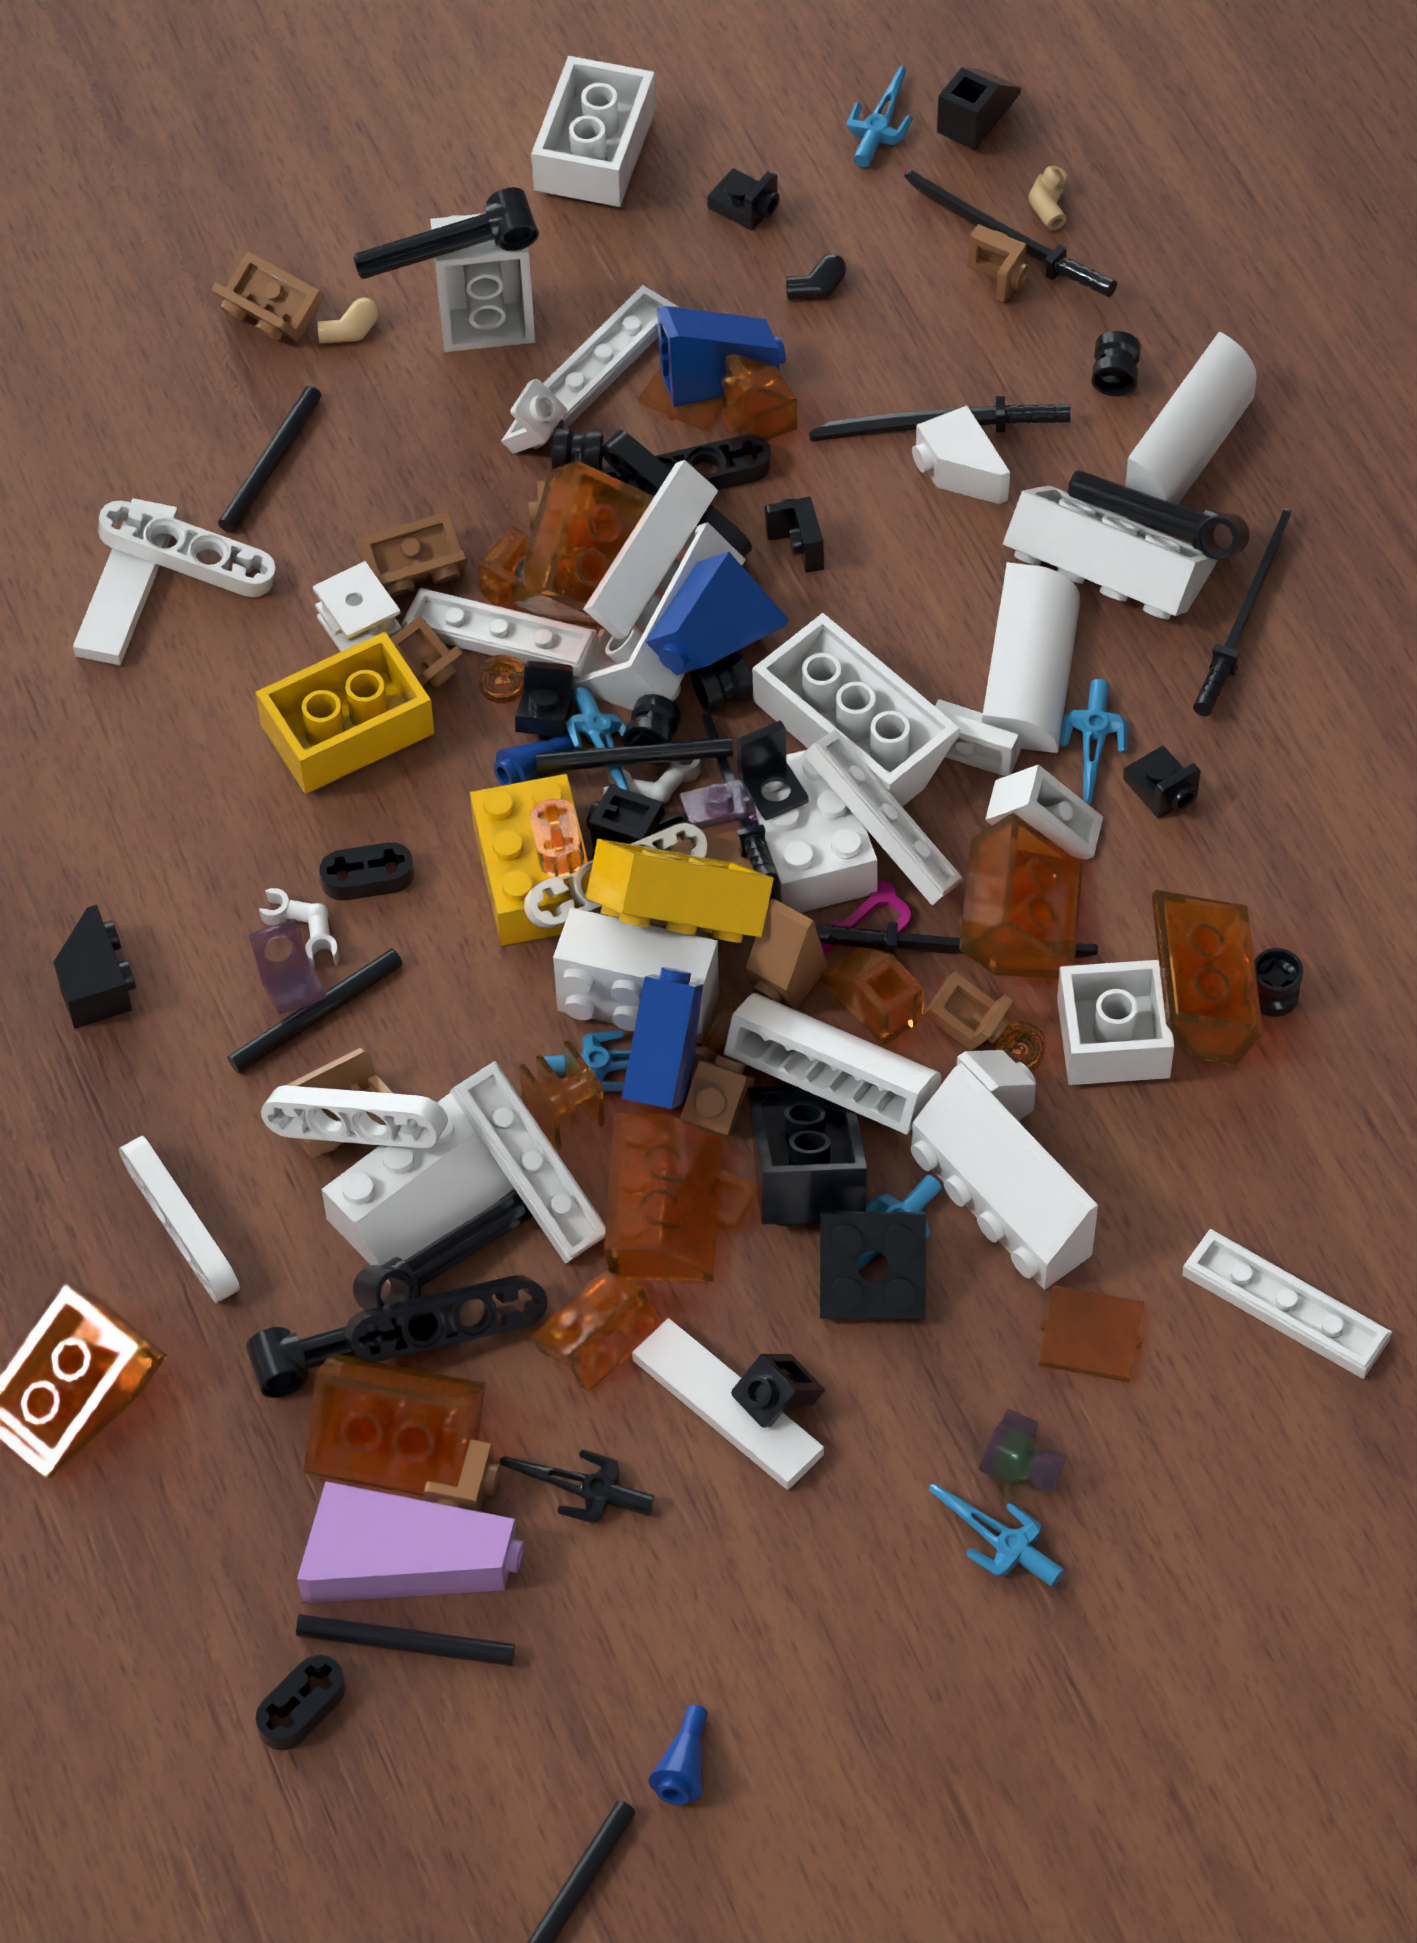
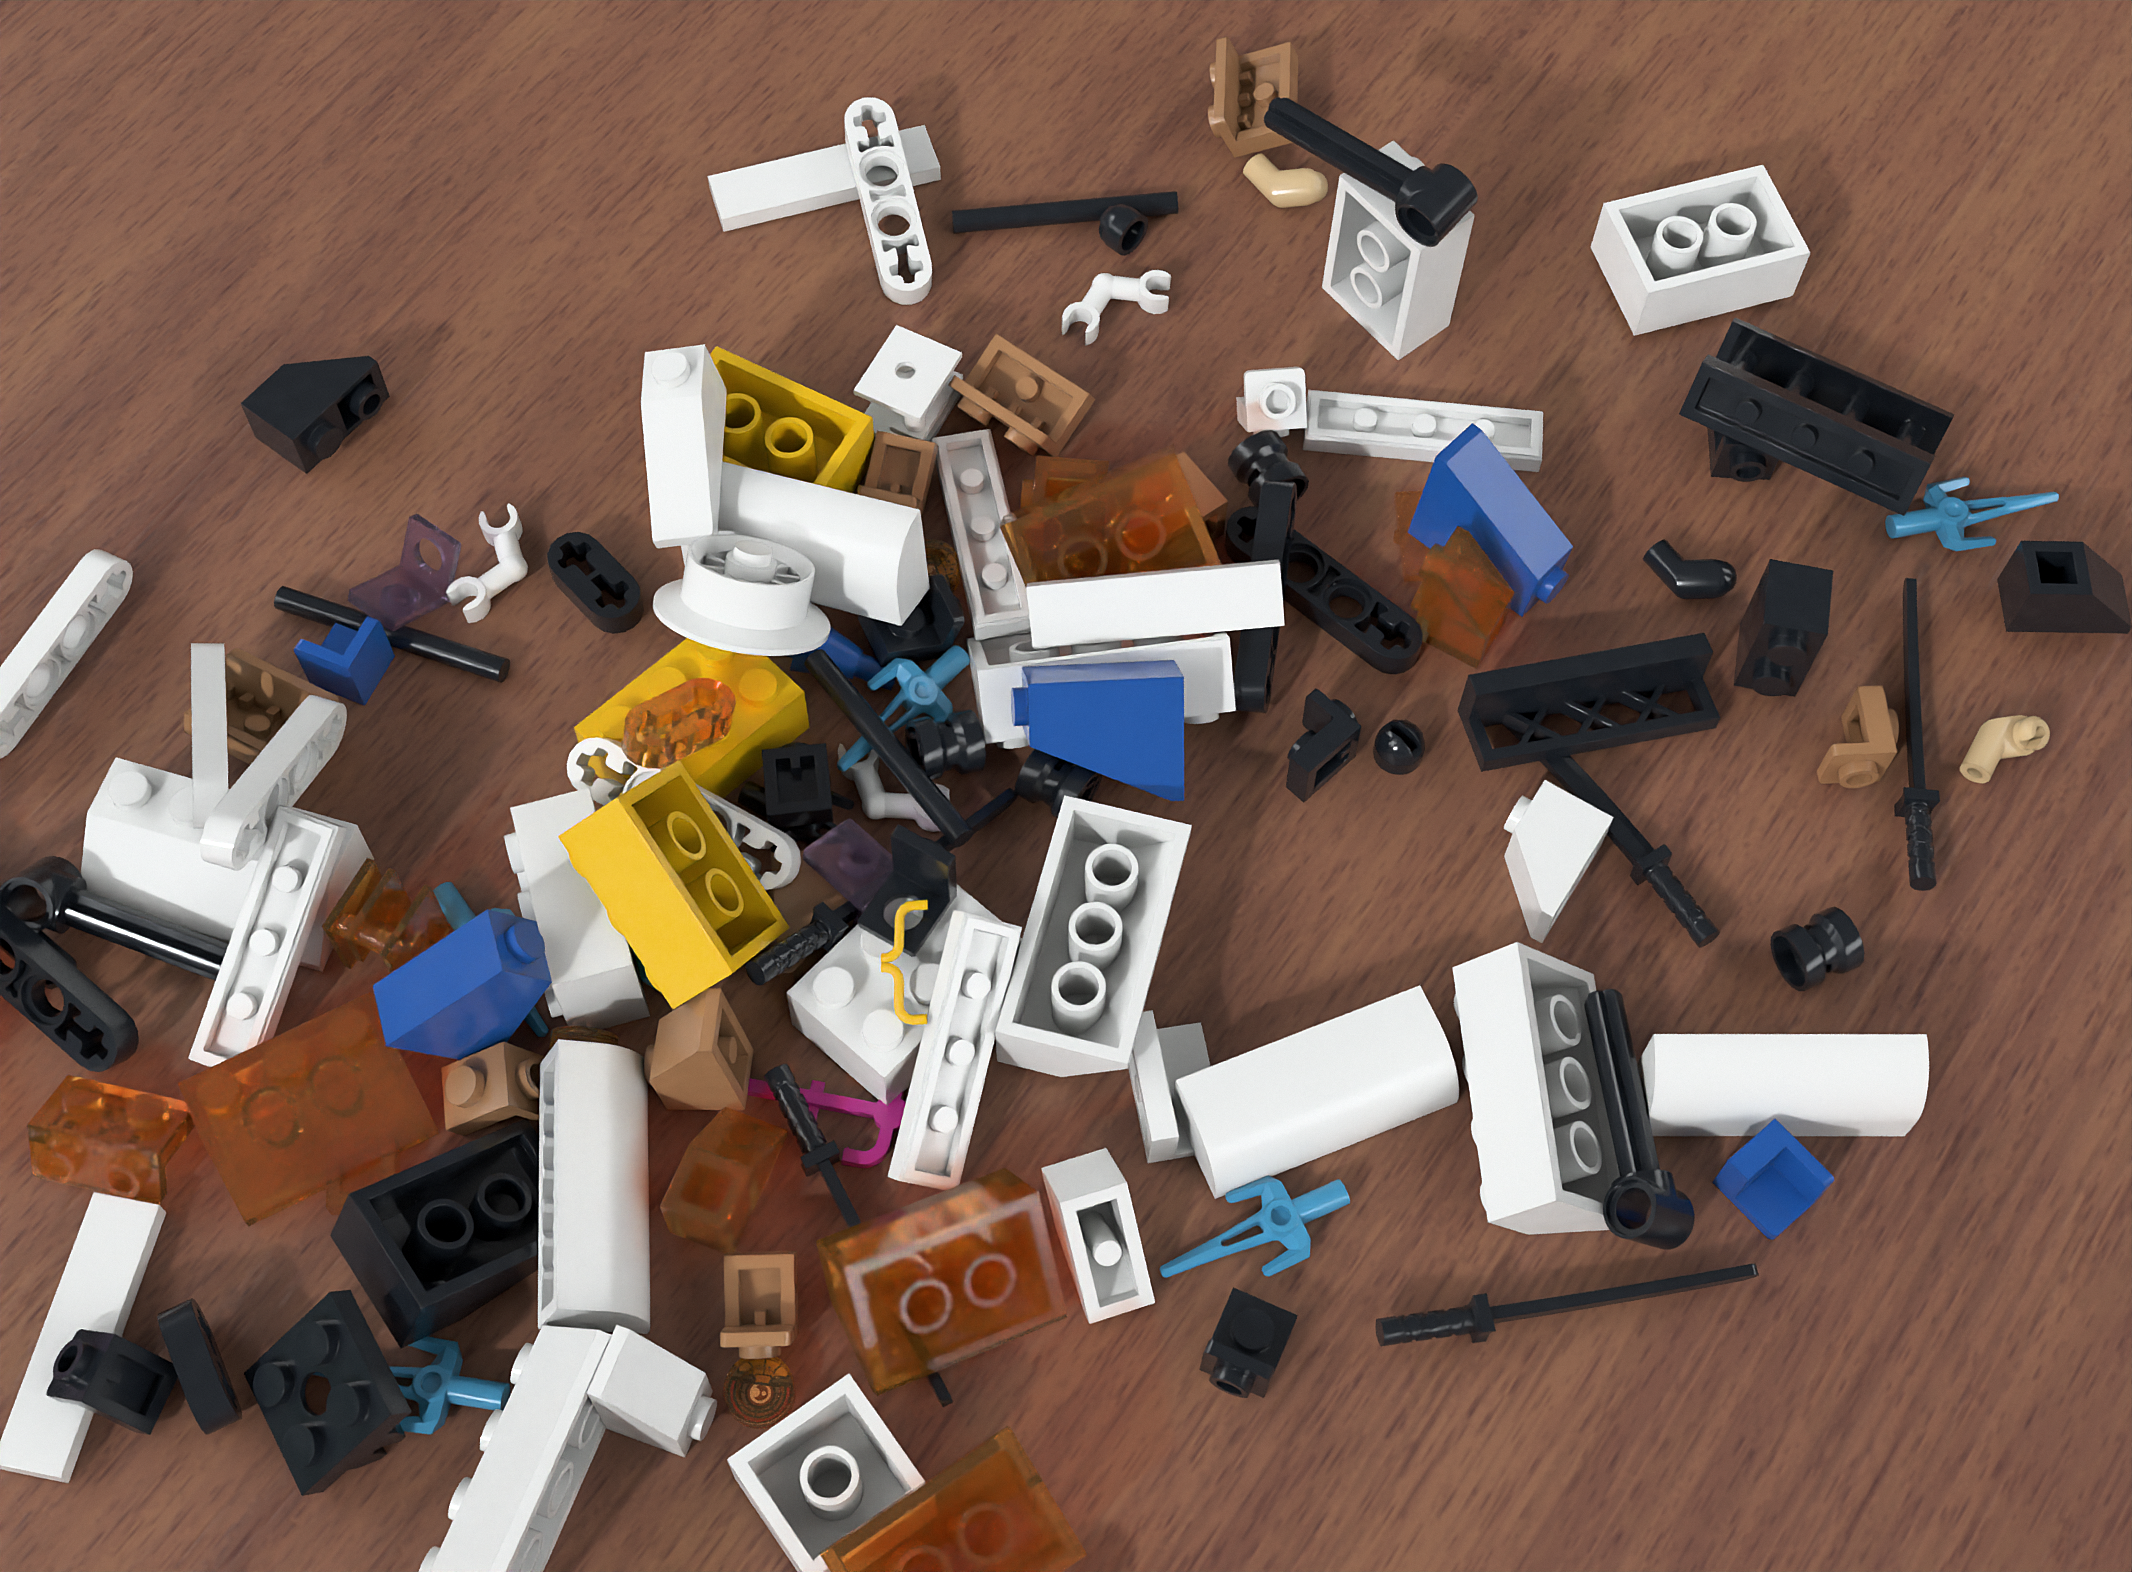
camera: 55 degrees right, 5 degrees up
none -> black beam [157,1298,242,1435]
none -> white beam [200,695,347,871]
none -> blue panel [294,616,395,706]
none -> white slope [641,344,727,548]
none -> white piece [653,535,830,656]
none -> white brick [681,461,930,626]
none -> yellow piece [881,900,928,1025]
none -> white arm [1061,270,1171,346]
none -> black hinge [1099,204,1148,256]
none -> black hinge [1373,720,1425,775]
none -> black fence [1457,633,1720,772]
none -> black fence [1679,318,1955,516]
none -> blue panel [1712,1119,1834,1240]
none -> black brick [1734,559,1833,697]

